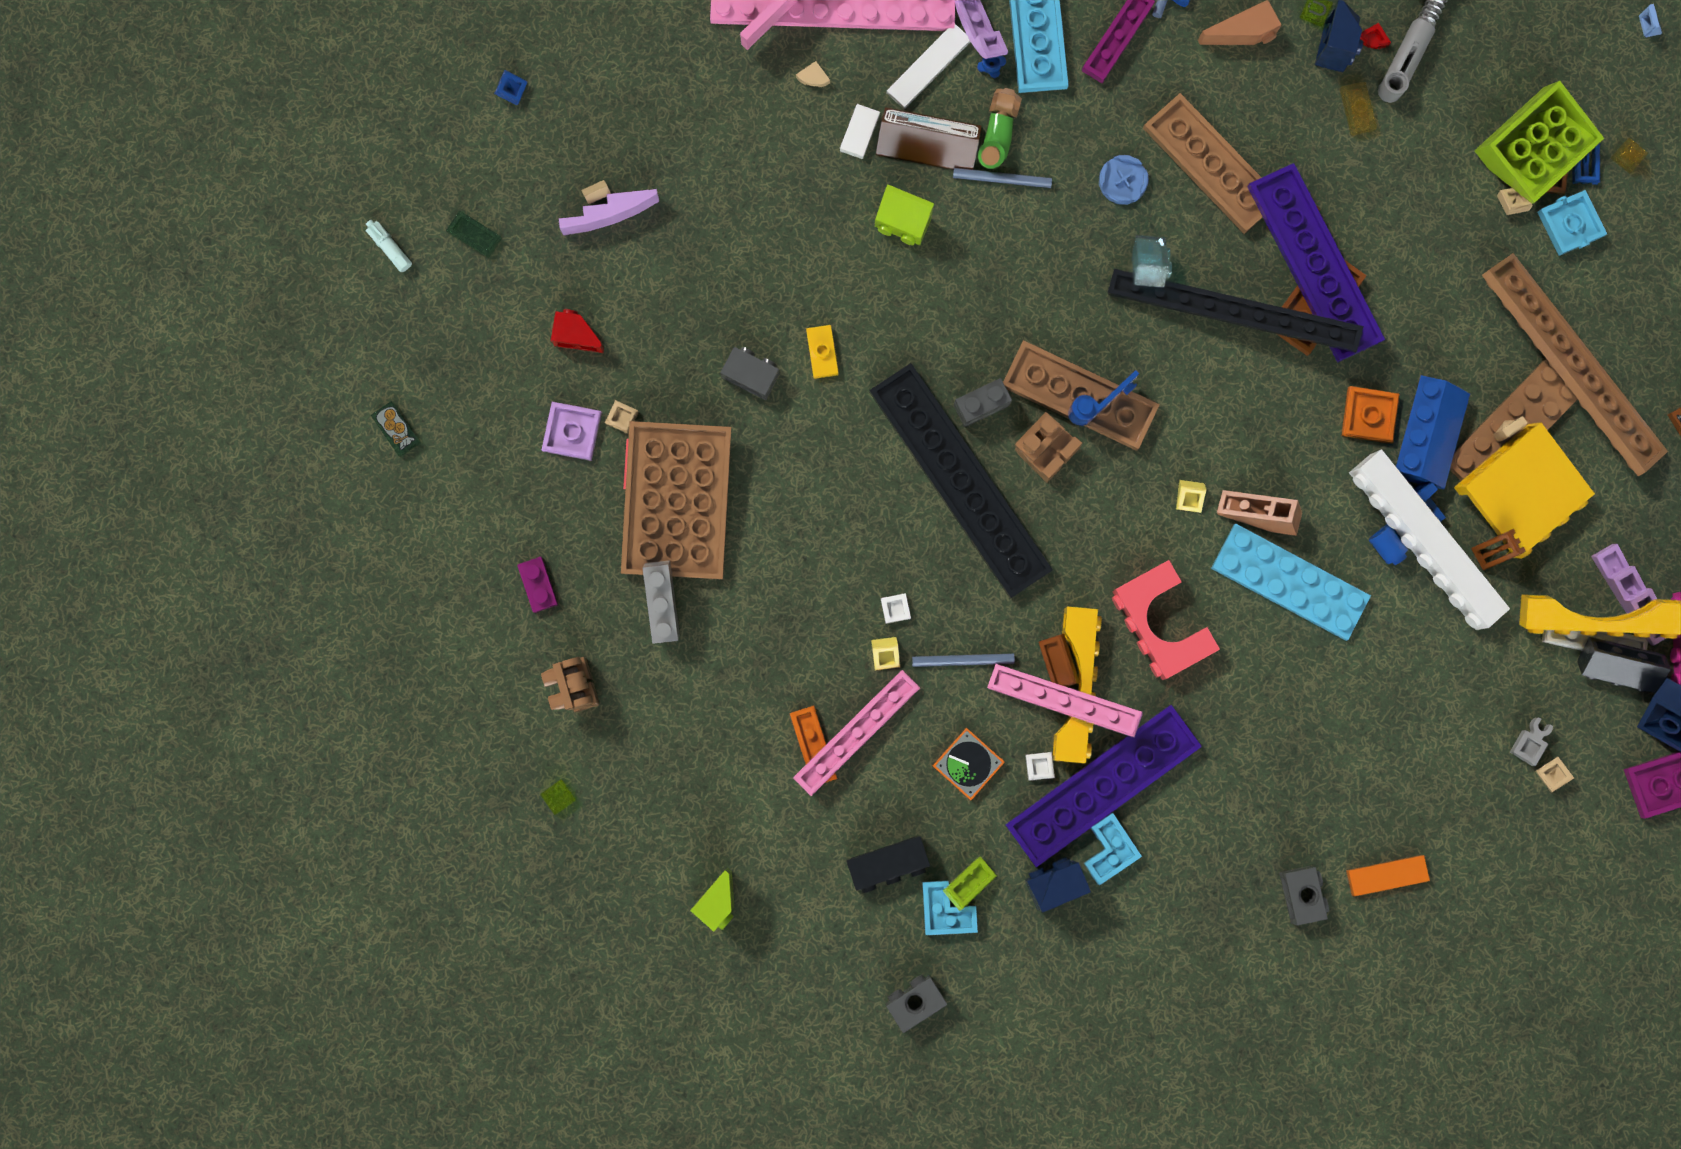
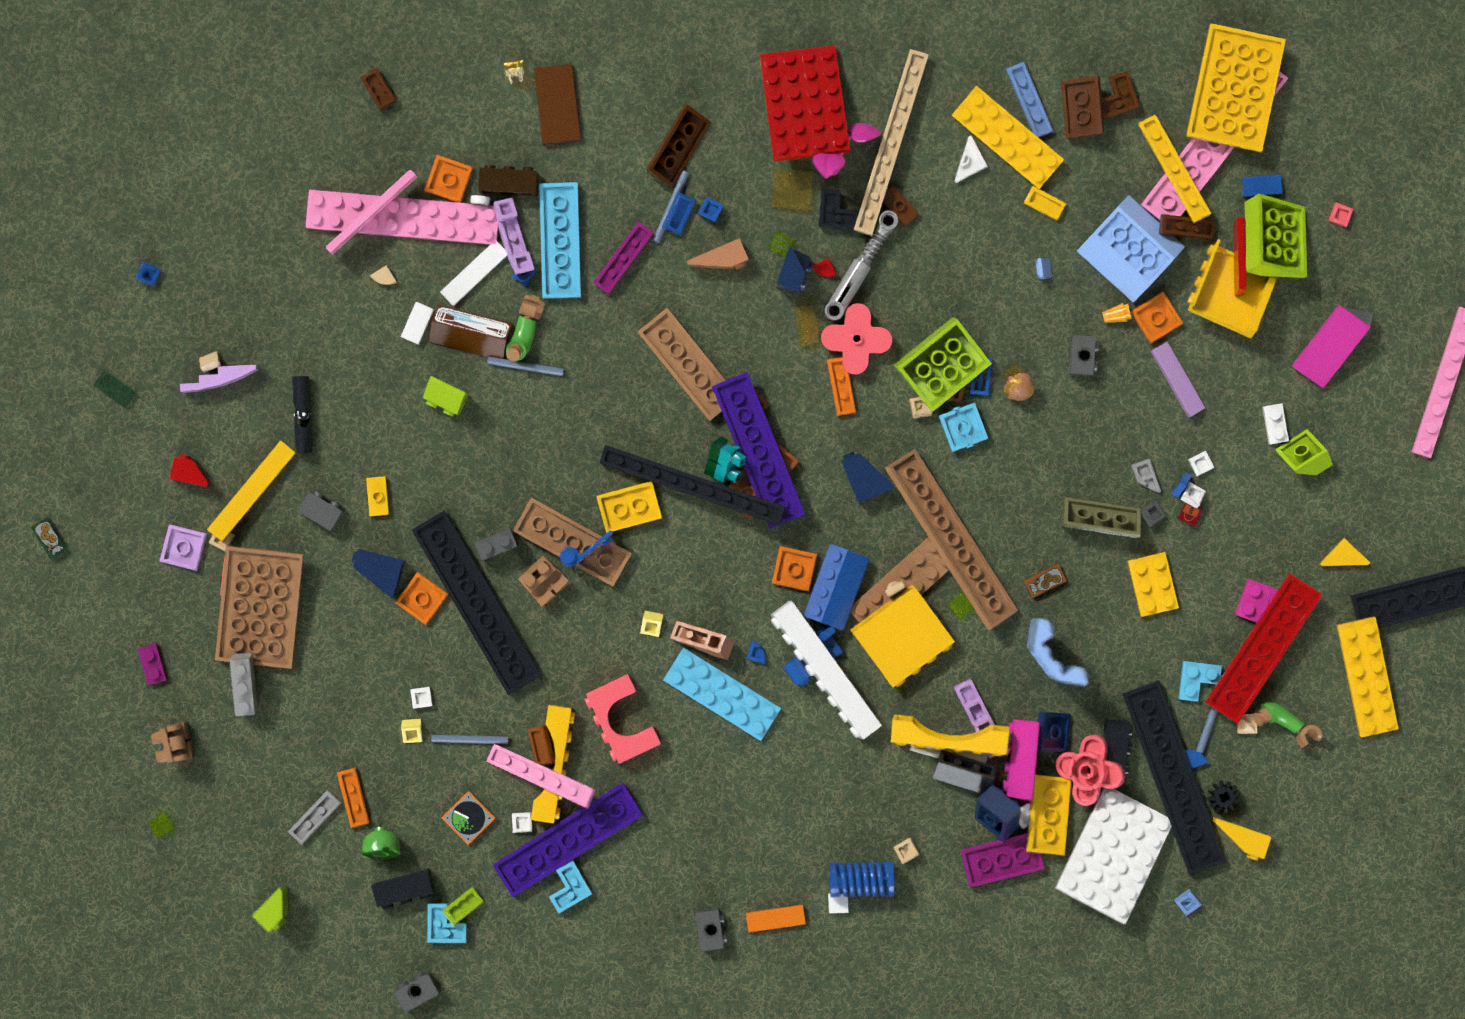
camera: 10 degrees right, 5 degrees up
light aqua piece [366,220,412,272] -> none
bright pink tile [793,670,920,796] -> none
dark blue slope [1025,858,1091,913] -> none
medium blue tile [1099,155,1148,205] -> none
clear light blue brick [1132,235,1172,288] -> none
dark orange tile [1471,529,1526,571] -> none
light grey plate [1510,717,1553,766] -> none
none -> yellow tile [207,440,295,542]
none -> light grey tile [288,790,342,845]
none -> black piece [292,376,312,454]
none -> dark blue slope [352,549,405,598]
none -> bright green cylinder [362,827,401,860]
none -> orange tile [395,572,449,625]
none -> yellow plate [596,481,662,533]
none -> teal hips [704,436,746,483]
none -> blue tile [746,640,766,664]
none -> coral plant [821,303,892,375]
none -> orange tile [827,357,856,416]
none -> white tile [828,893,848,913]
none -> blue piece [829,861,894,898]
none -> dark blue slope [841,451,894,504]
none -> clear neon green tile [947,593,974,619]
none -> nougat hair [1003,373,1034,401]

